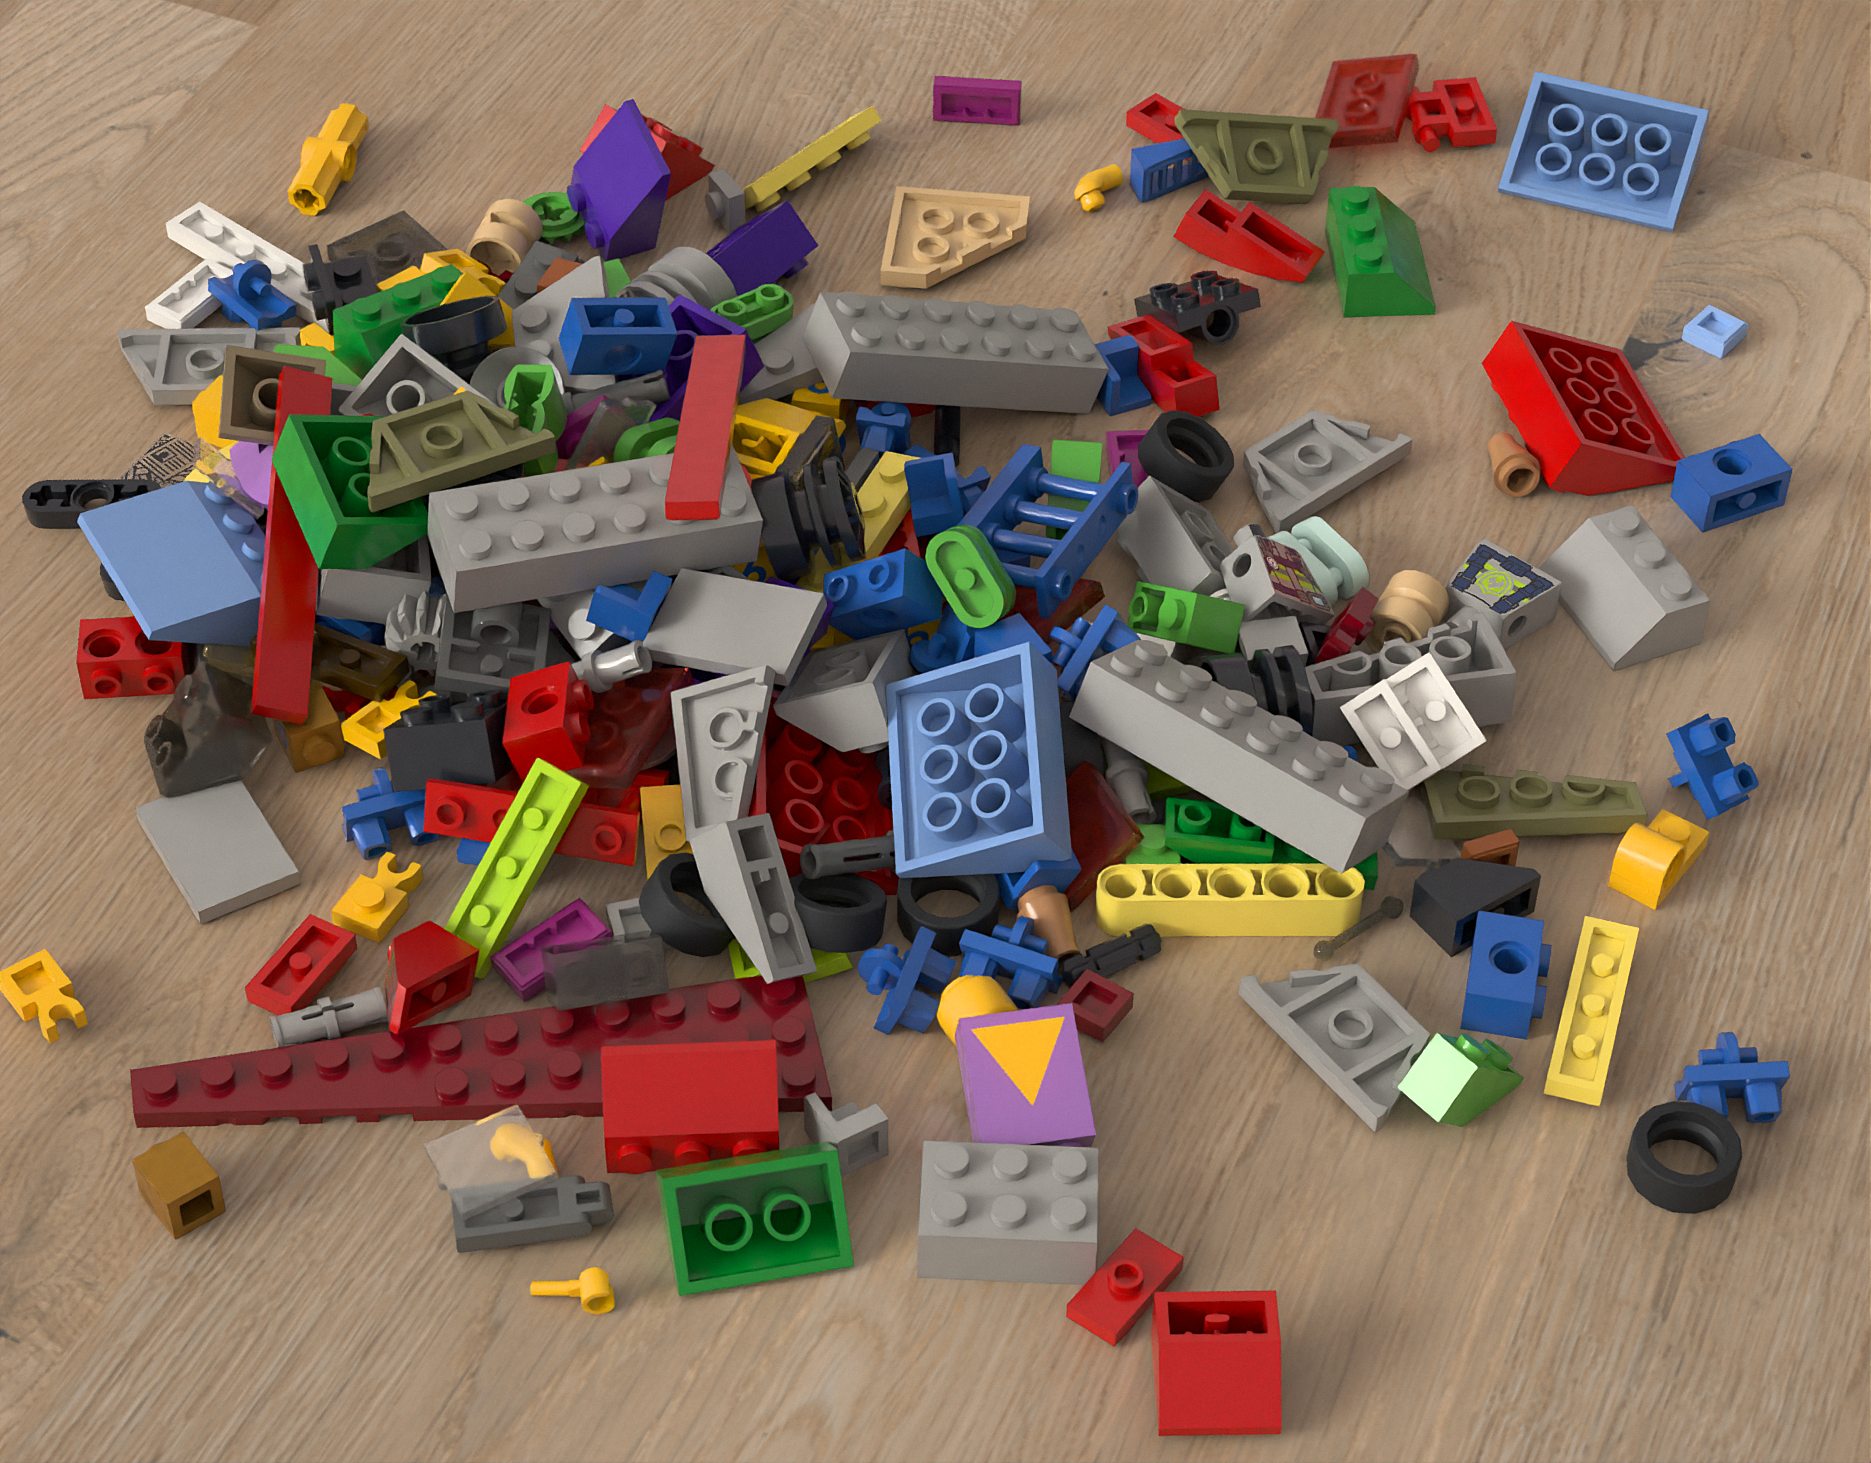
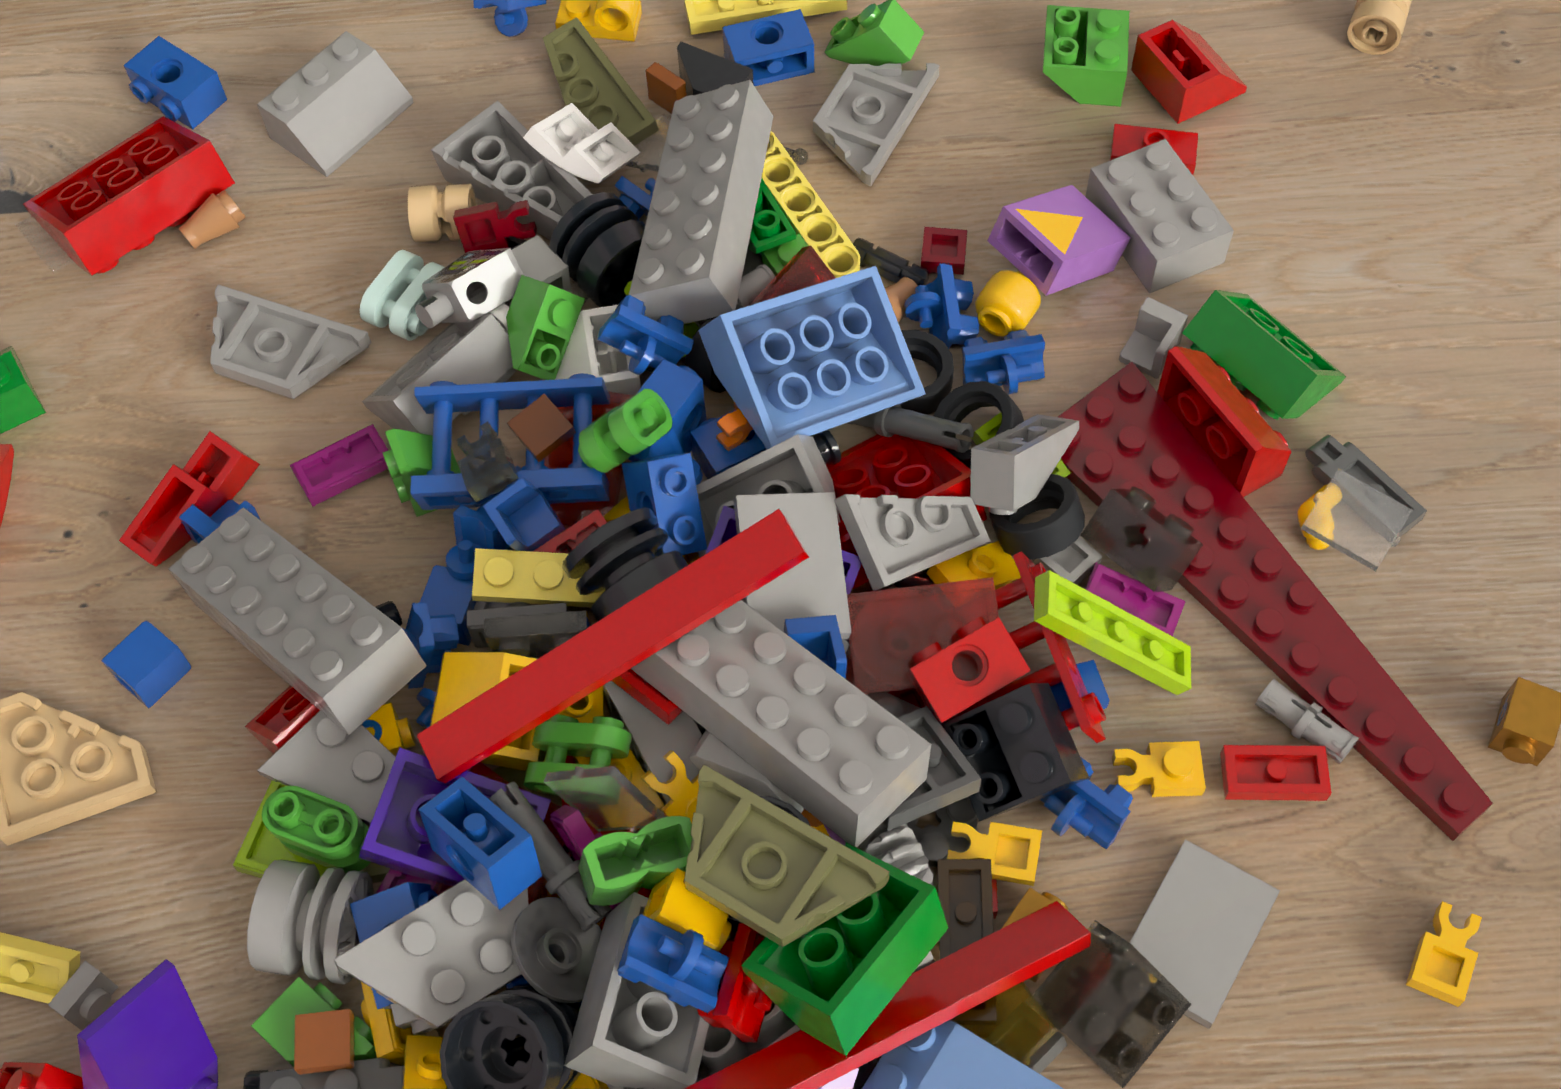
camera: 115 degrees left, 15 degrees up
red slope [385,920,480,1035] -> none
yellow hand [530,1267,615,1315] -> none
light grey pin [572,640,652,693] -> none
dark purple slope [705,200,819,296] -> none
black plate [1134,270,1261,345] -> none
black tyre [1138,410,1234,503] -> none
light grey torso [1443,538,1562,650] -> none
none -> blue panel [101,621,191,709]
none -> clear smoke plate [456,422,519,503]
none -> reddish brown tile [507,394,576,462]
none -> blue hips [617,914,729,1013]
none -> bright green slope [1043,5,1130,107]

